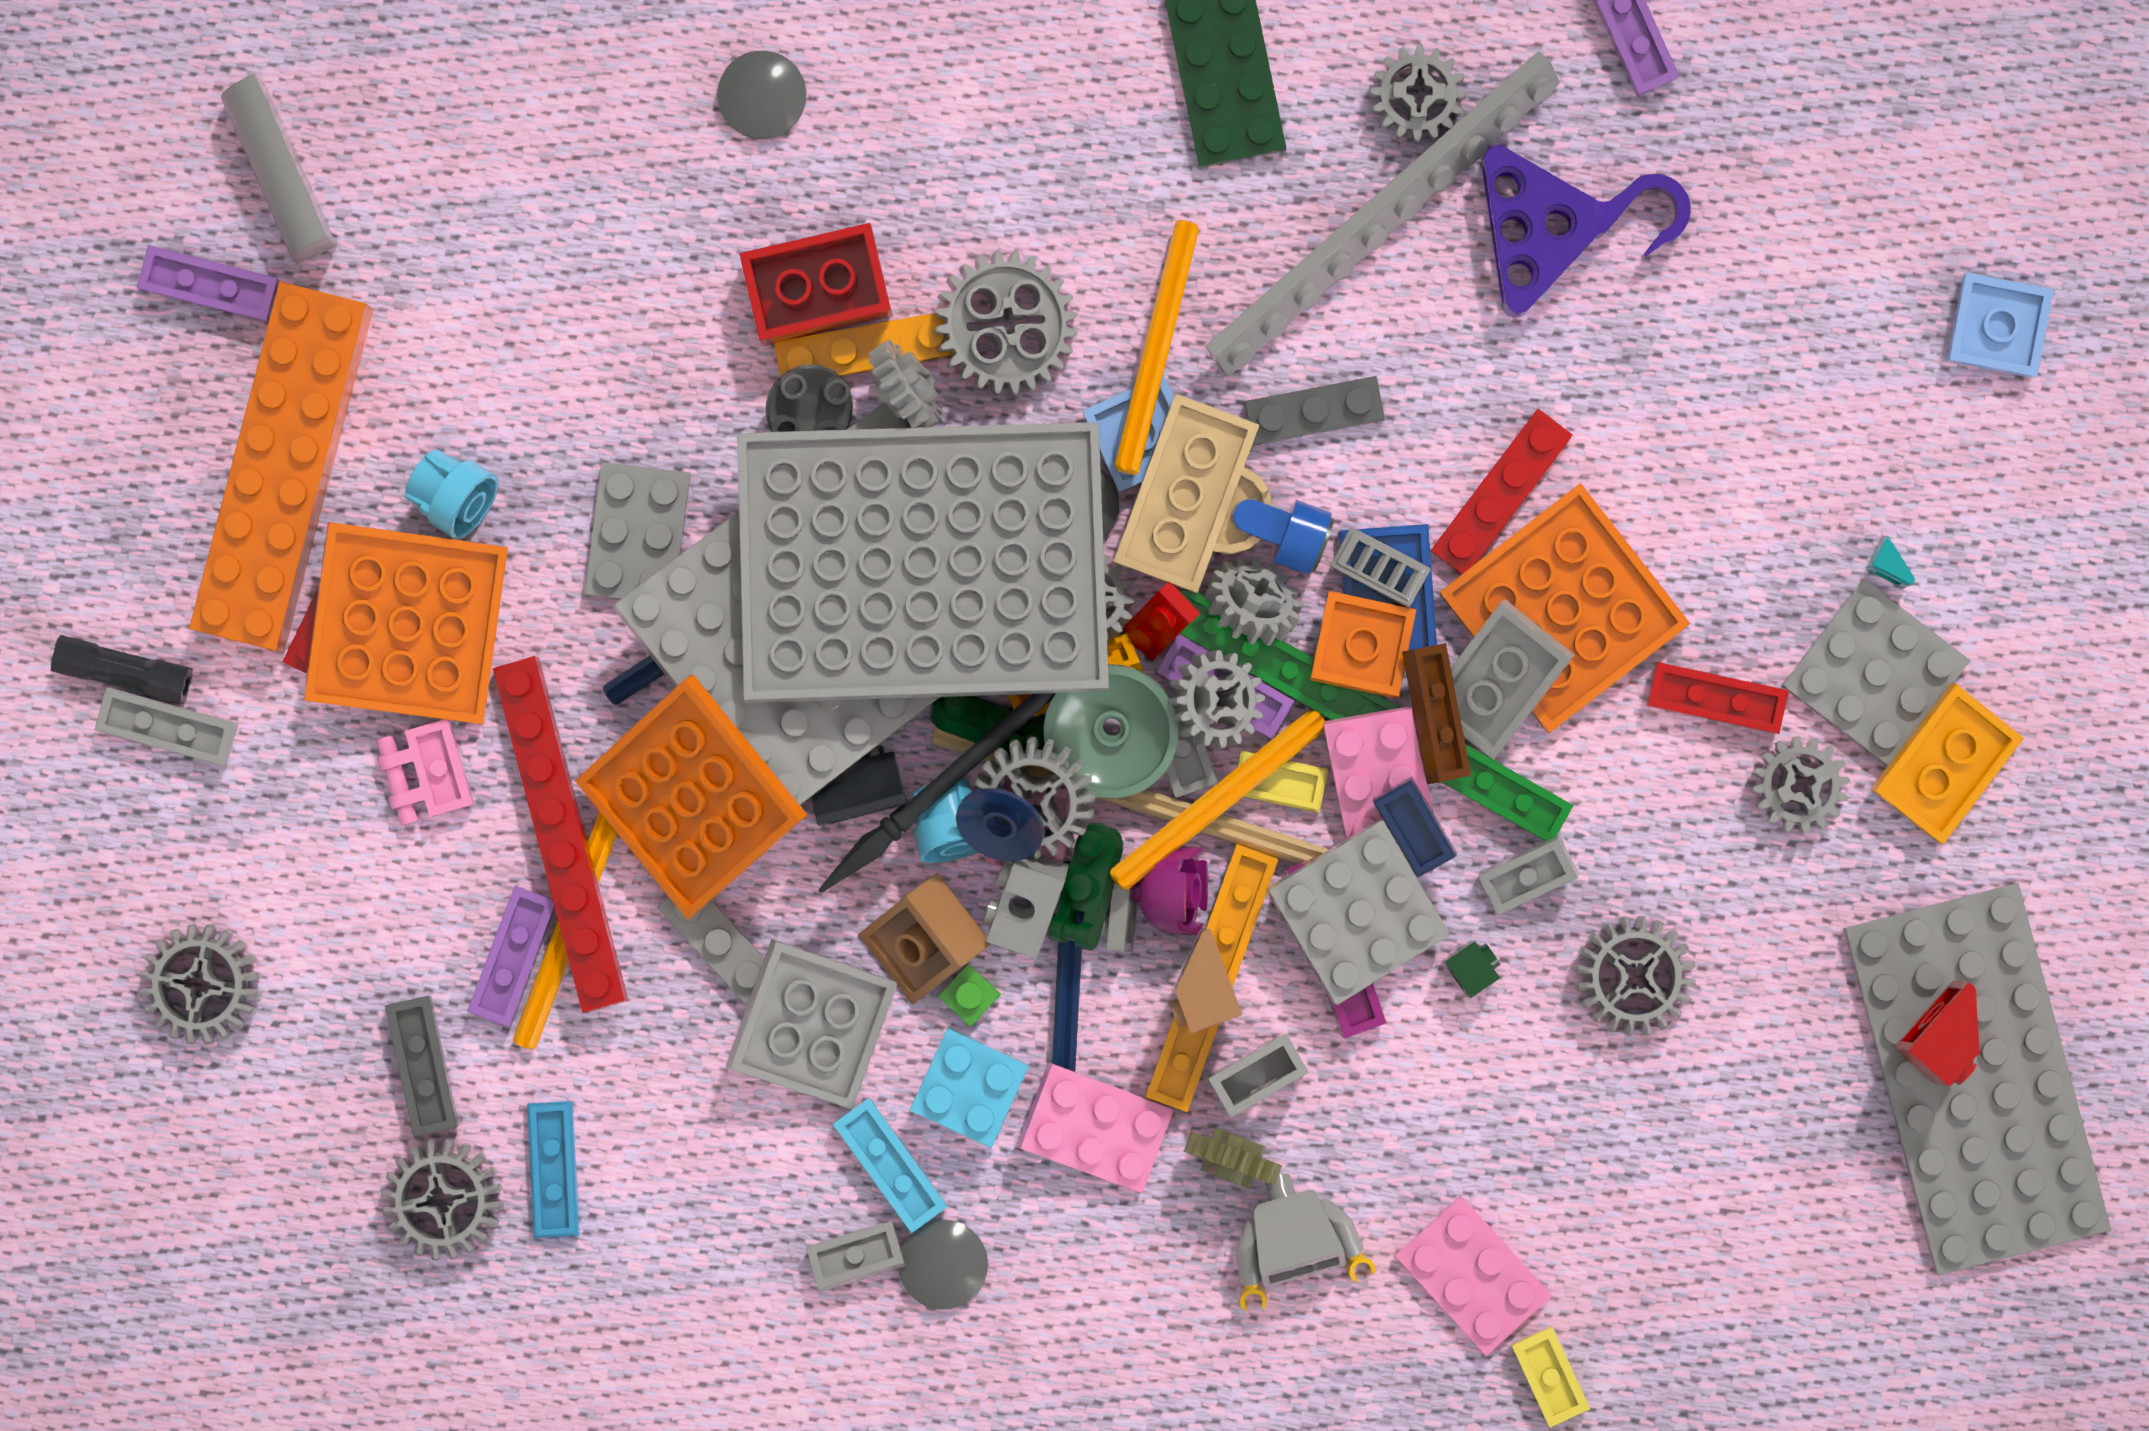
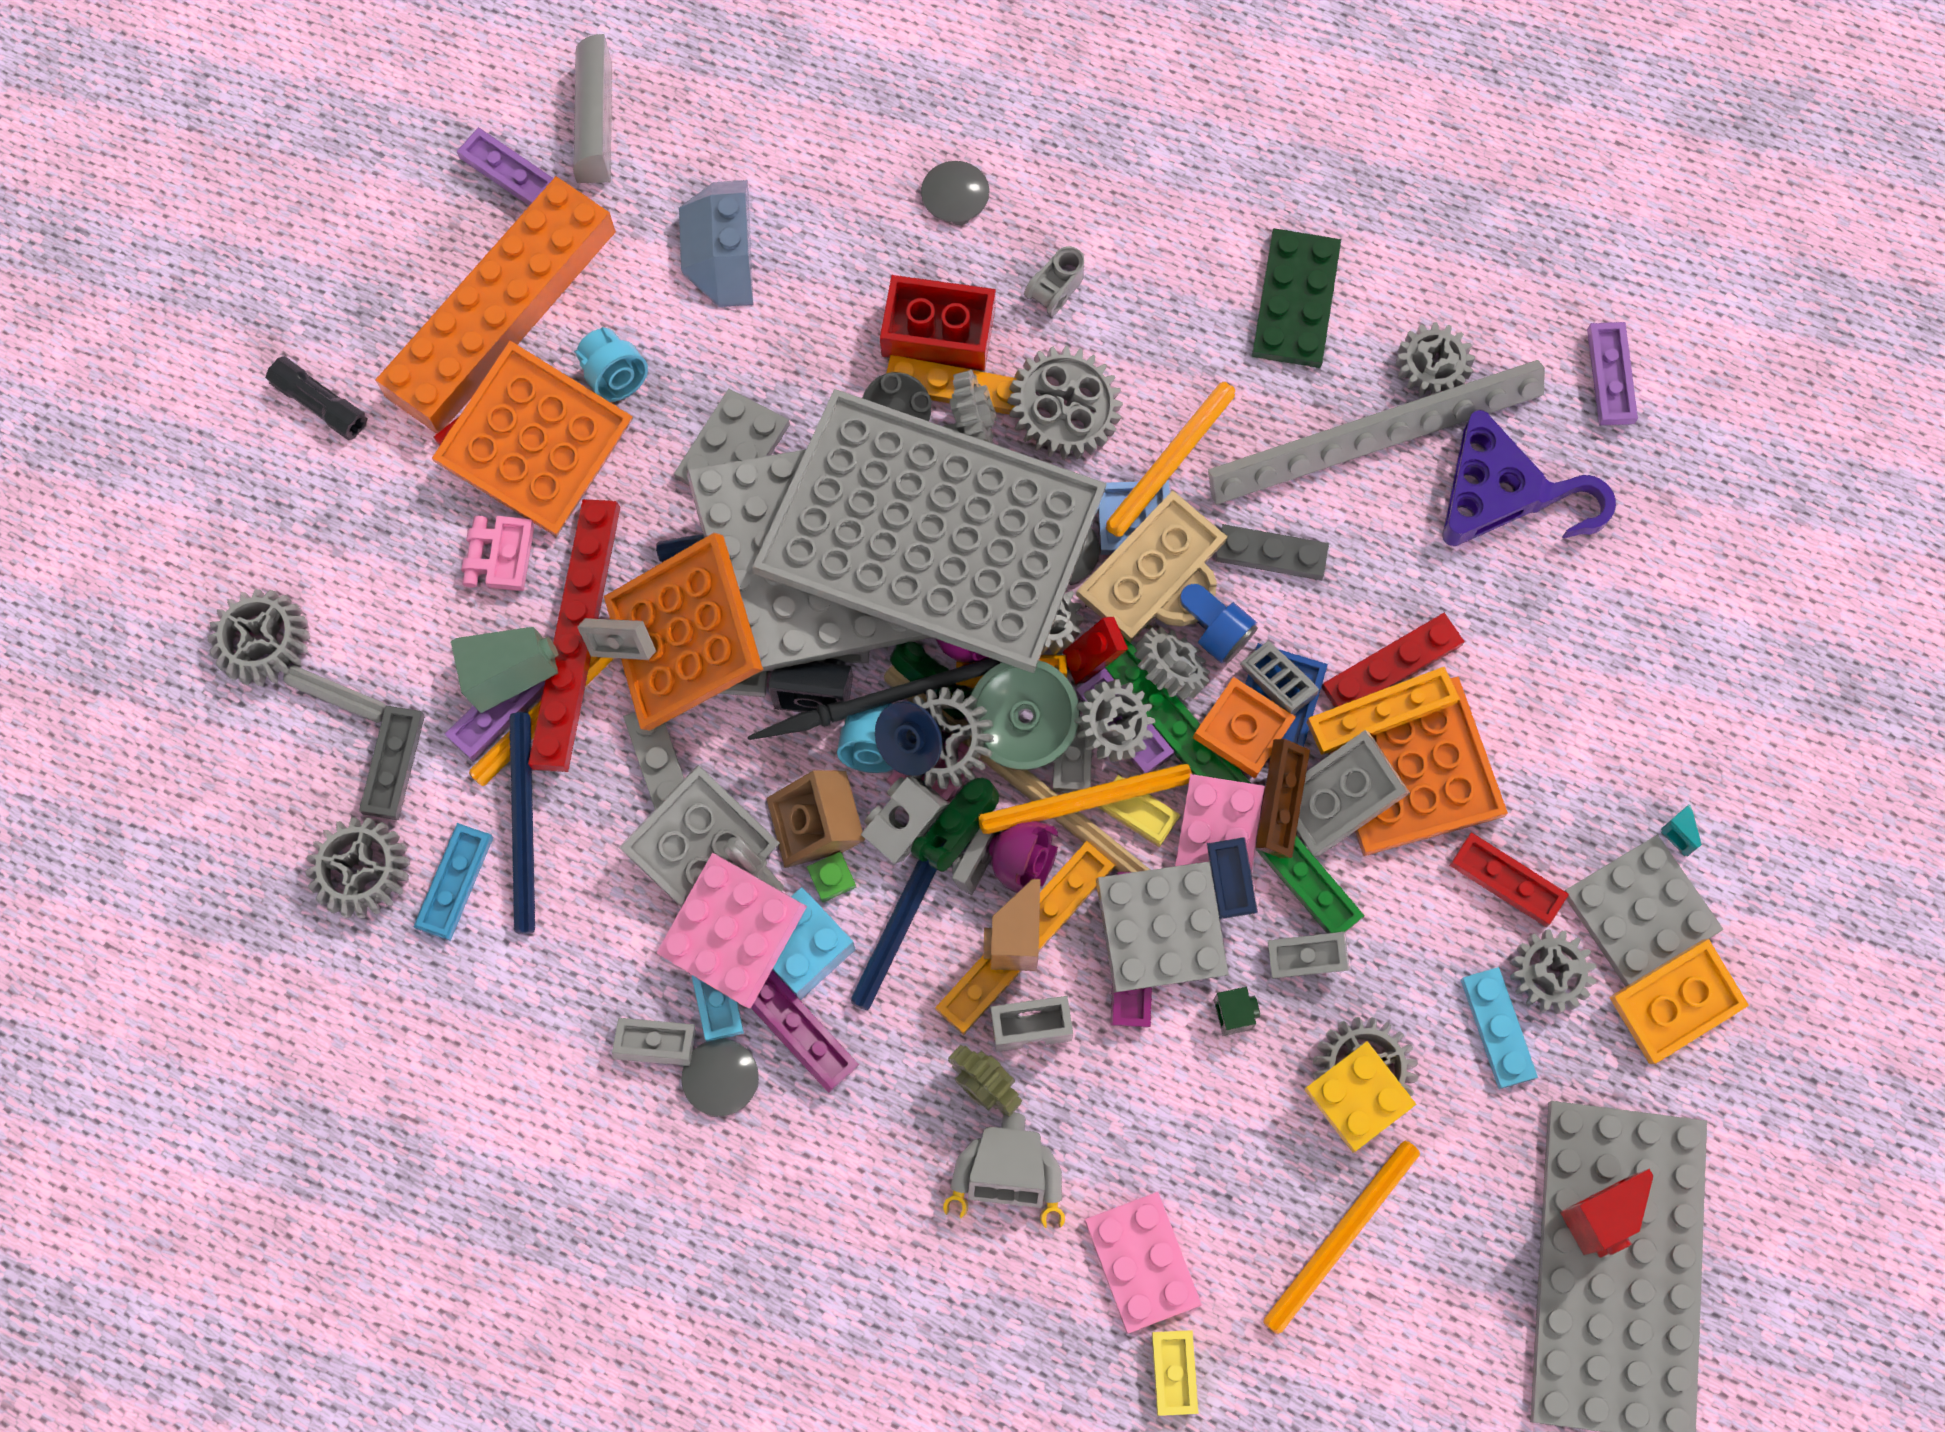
camera: 20 degrees right, 15 degrees down
light grey plate [94,687,238,766] -> none
bright pink plate [1017,1062,1174,1193] -> none
light blue plate [1947,272,2054,378] -> none
none -> light grey axle [283,665,386,723]
none -> sand green slope [450,627,558,713]
none -> dark blue axle [509,712,535,934]
none -> light grey plate [578,618,656,660]
none -> bright pink plate [657,853,807,1009]
none -> sand blue wedge [679,180,754,307]
none -> light grey axle [724,836,784,891]
none -> magenta plate [751,970,859,1093]
none -> light grey piece [1024,246,1084,316]
none -> light orange axle [1263,1141,1420,1334]
none -> yellow plate [1304,1041,1417,1153]
none -> light orange plate [1306,666,1460,755]
none -> medium azure plate [1461,967,1538,1089]

